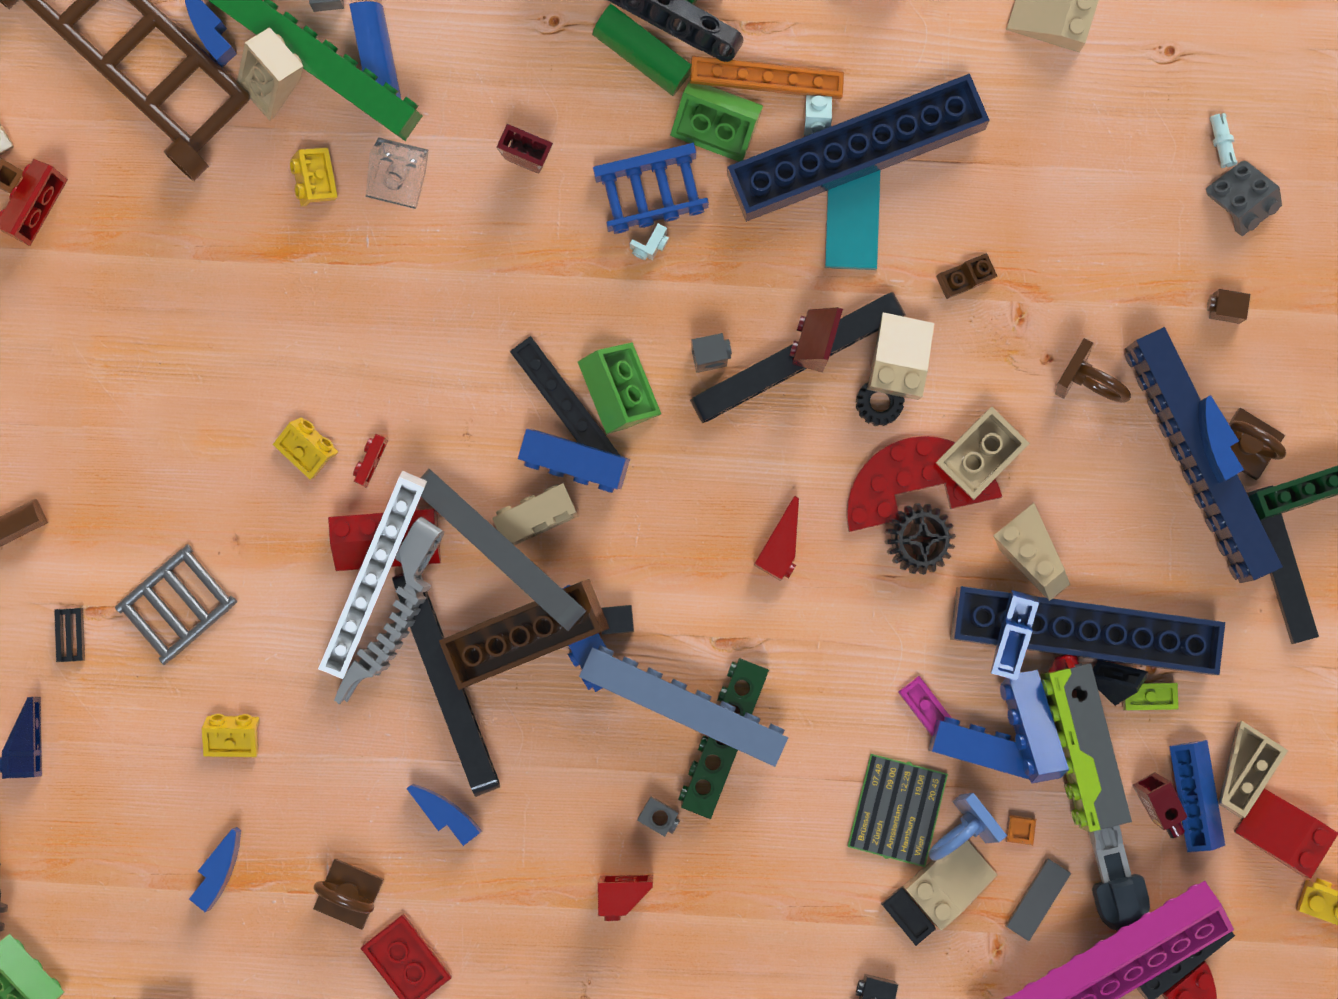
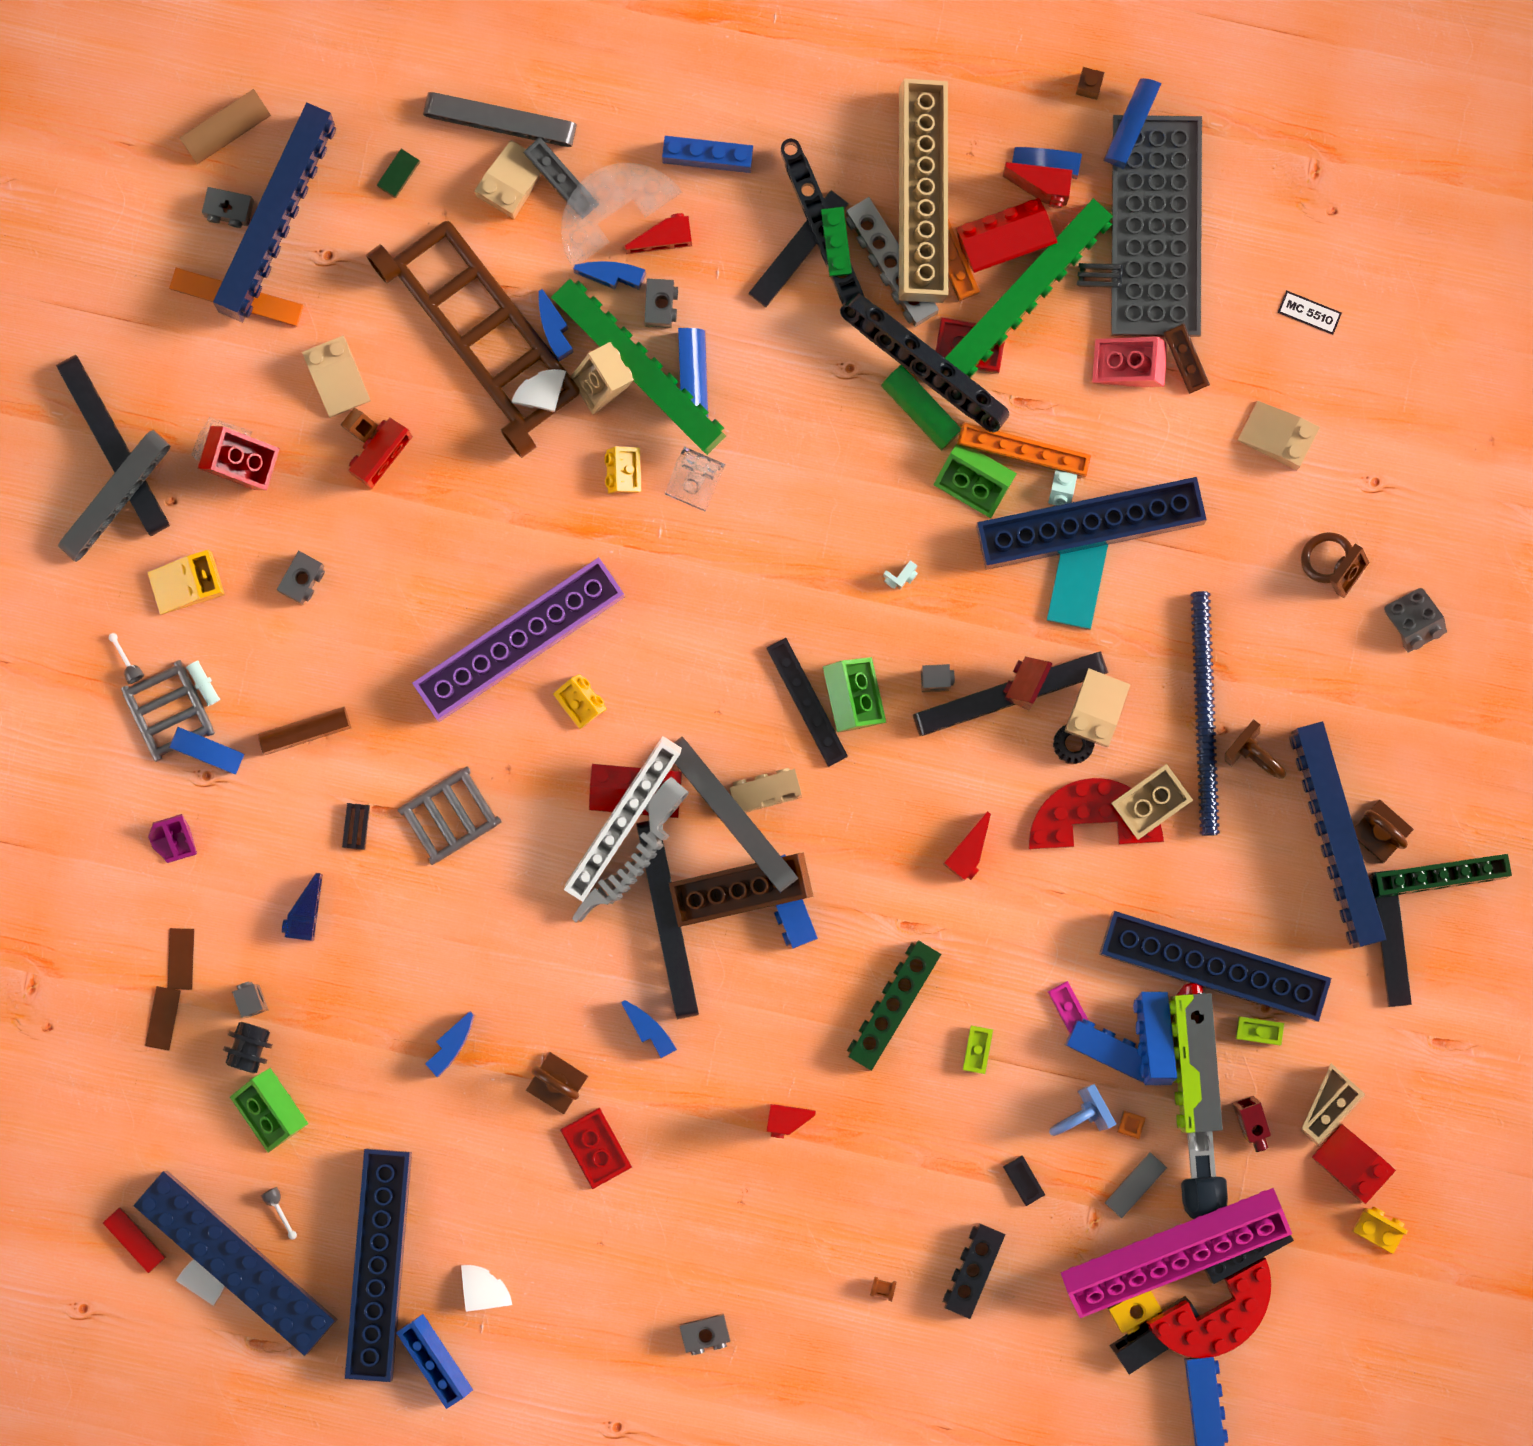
camera: 10 degrees right, 0 degrees up
yellow bracket [201,714,259,757] -> none
red plate [353,434,388,488] -> none
dark red torso [496,124,553,174] -> none
blue brick [518,429,630,493] -> none
sand blue brick [579,645,789,767] -> none
blue fence [593,143,709,234] -> none
black brick [602,605,634,635] -> none
dark grey brick [637,796,680,837] -> none
piece [847,754,948,867] -> none
black gear [884,503,956,575] -> none
tan slope [902,840,997,931] -> none
reddish brown slope [936,253,998,299] -> none
slope [991,590,1039,680] -> none
tan wedge [993,503,1070,601] -> none
black slope [1093,660,1148,706] -> none
blue brick [1169,740,1226,852] -> none
blue slope [1199,395,1244,483] -> none
reddish brown brick [1207,289,1251,324] -> none
light aqua pin [1209,113,1238,168] -> none
none -> medium lavender brick [412,557,625,722]
none -> white brick [511,369,566,412]
none -> lime plate [963,1025,993,1074]
none -> dark blue piece [1190,591,1220,836]
none -> reddish brown tile [1301,532,1370,598]

